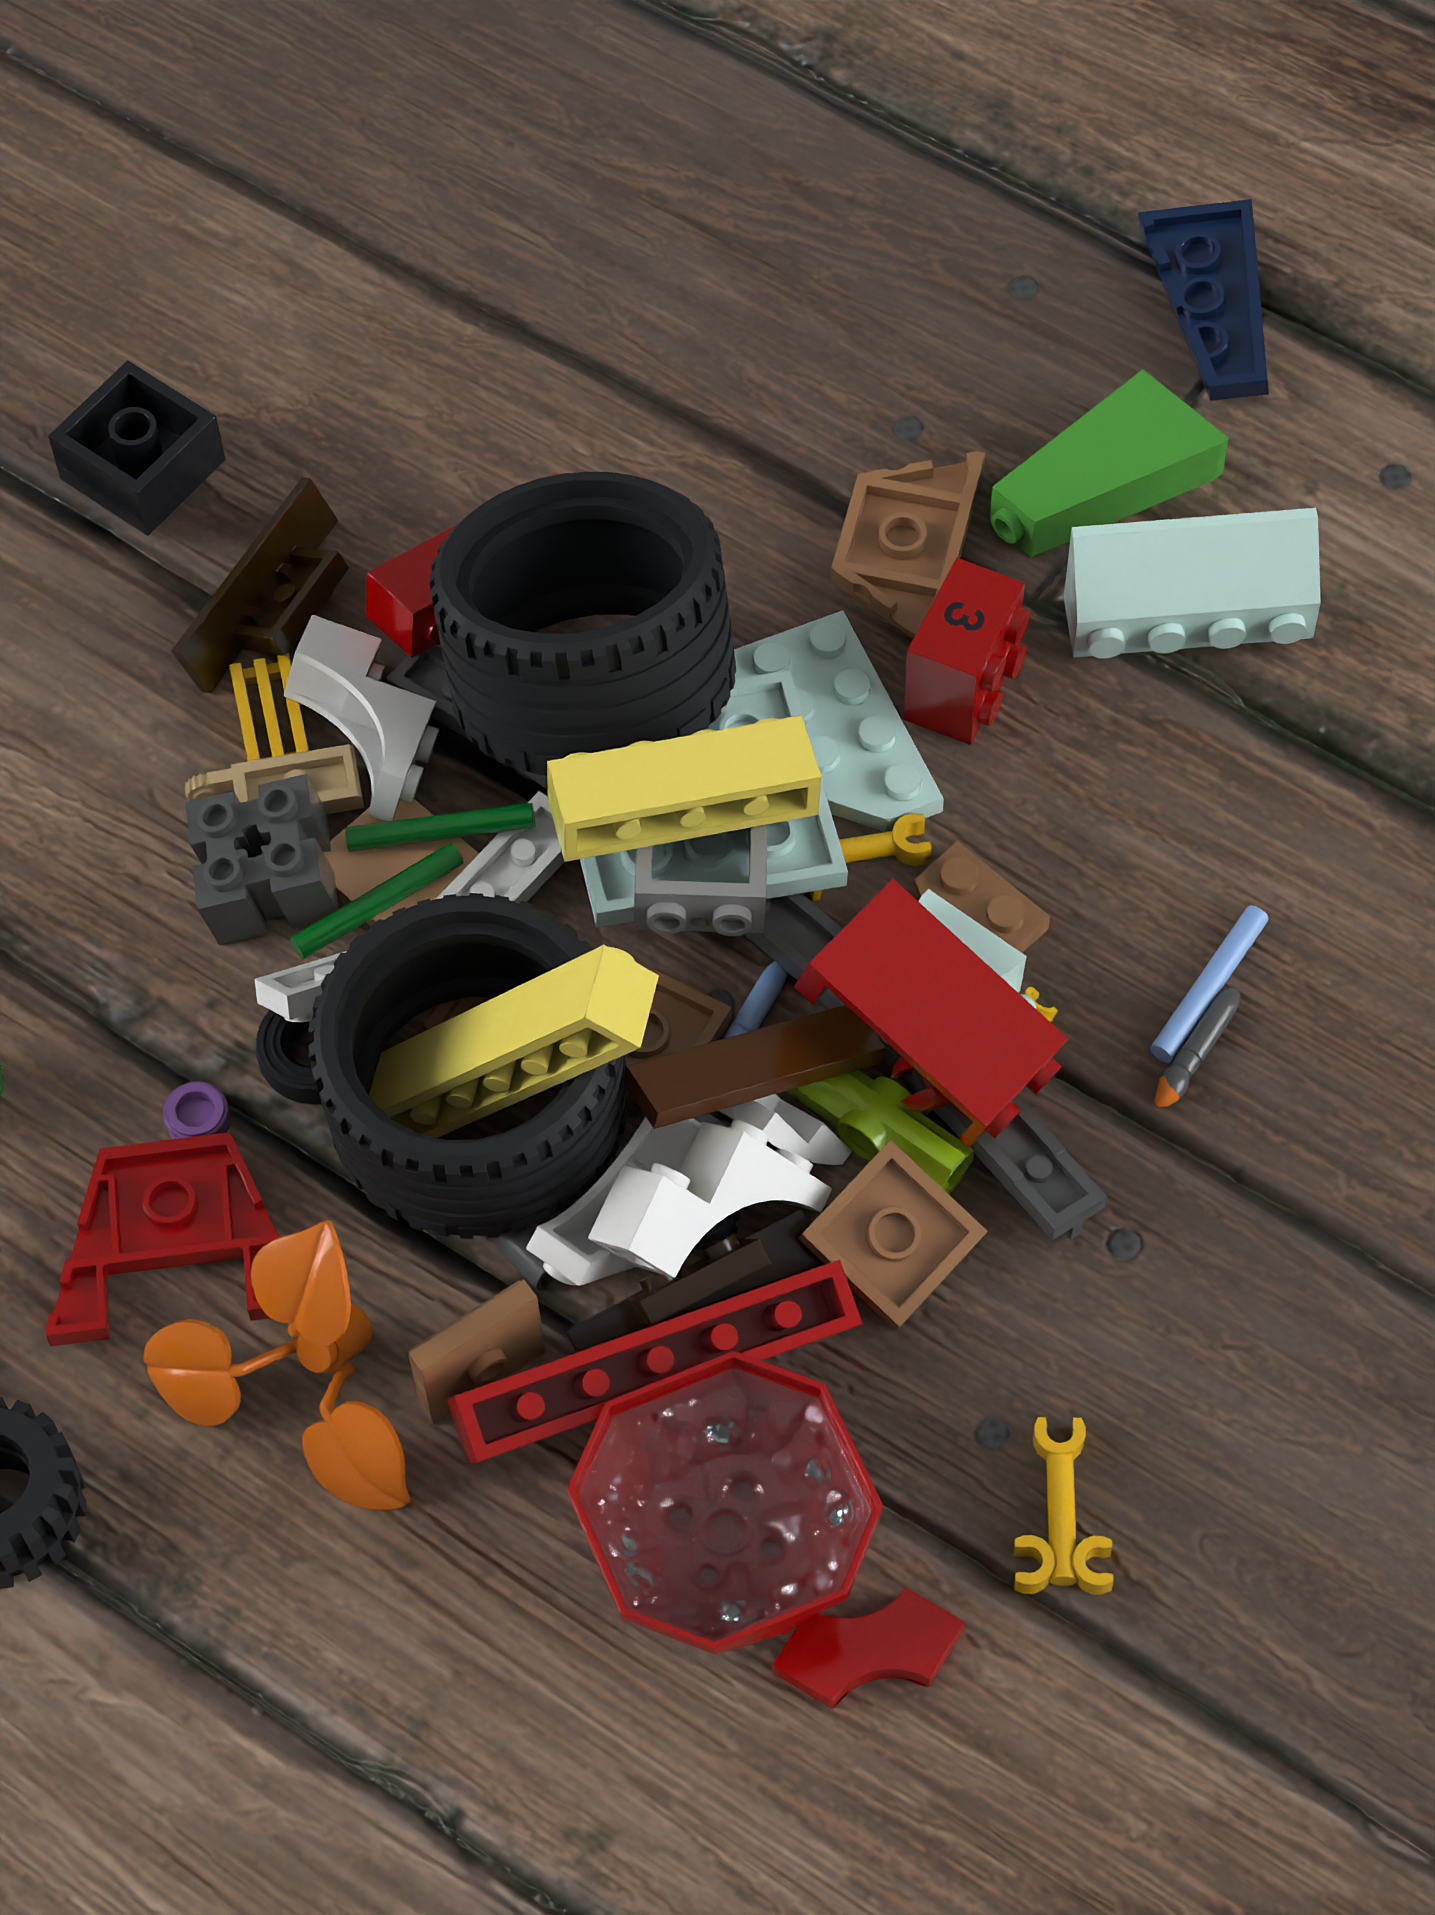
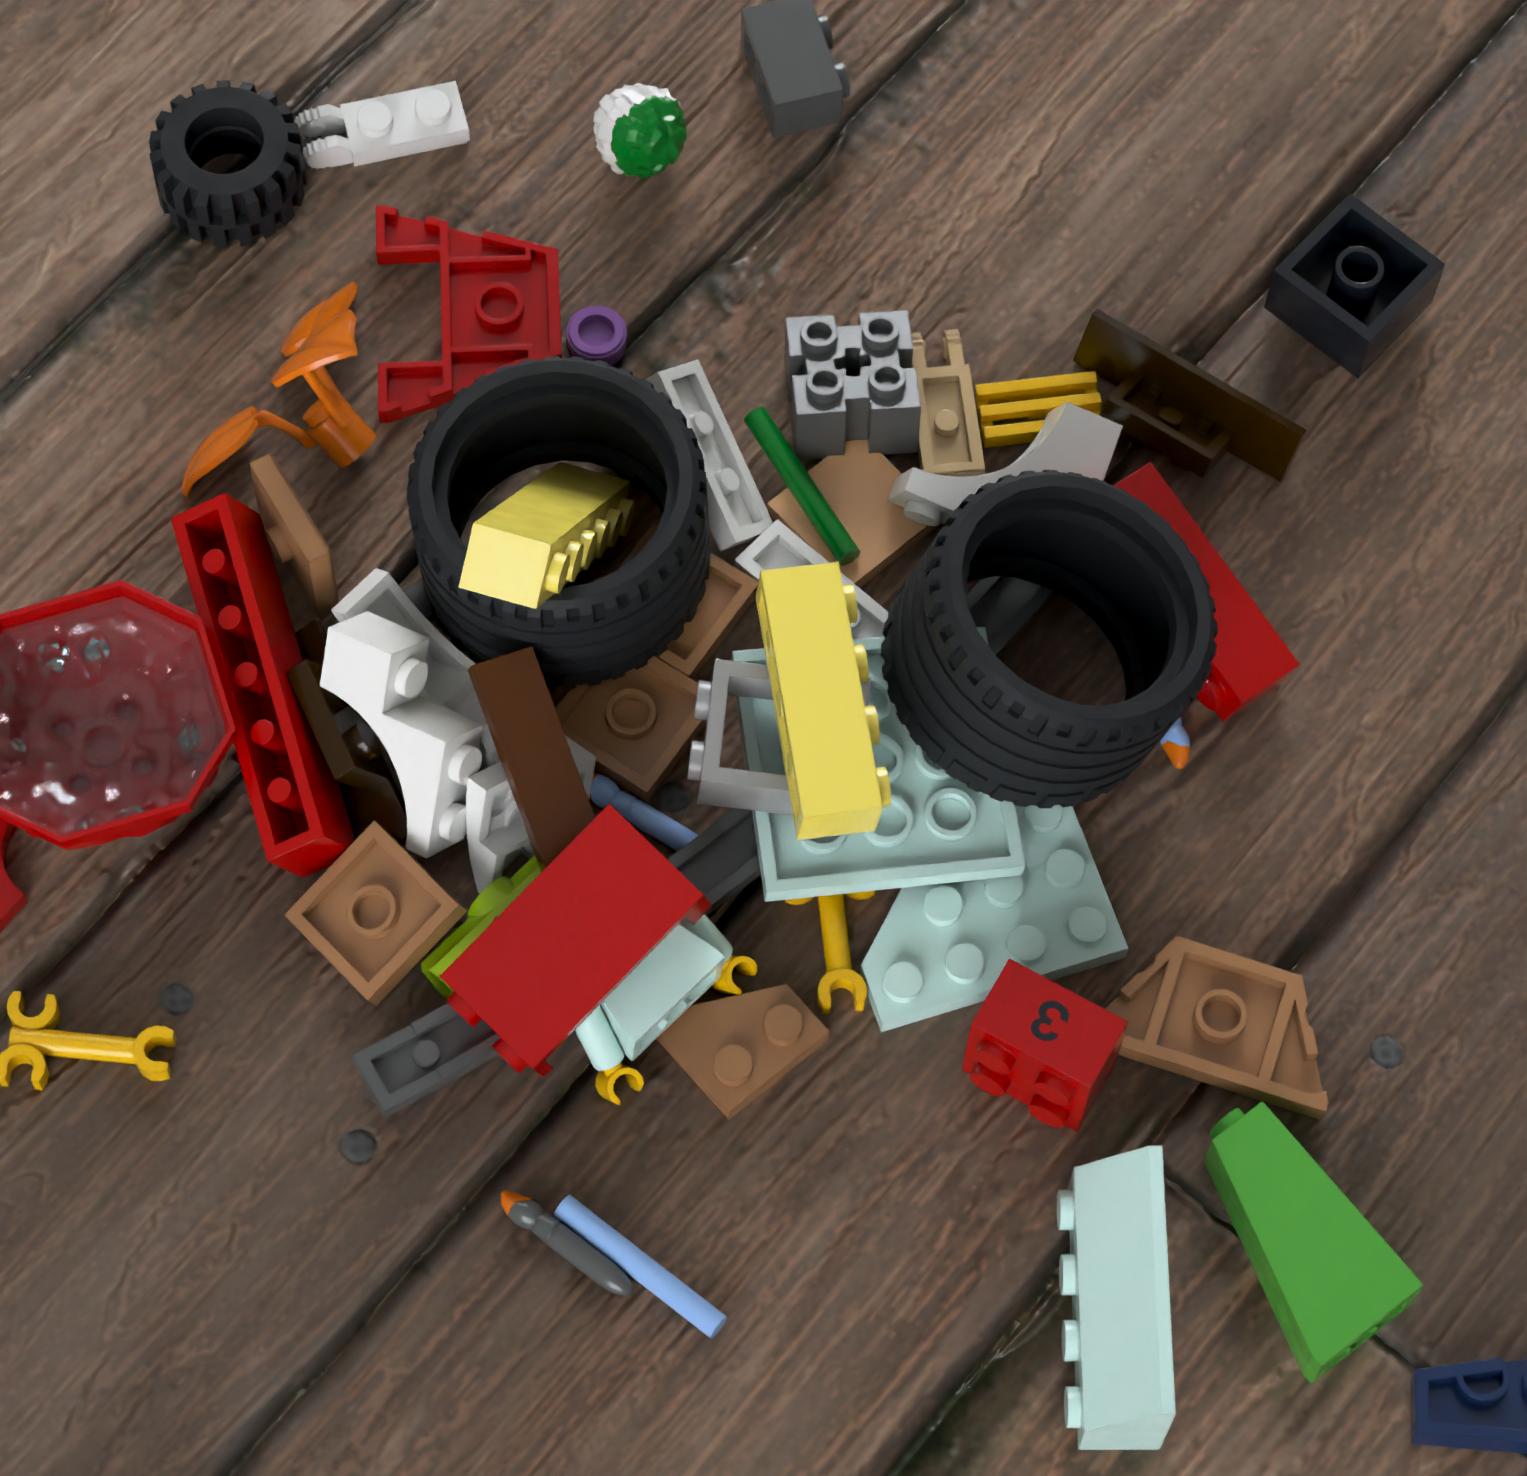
camera: 90 degrees right, 5 degrees up
green bar [345,803,536,852] -> none

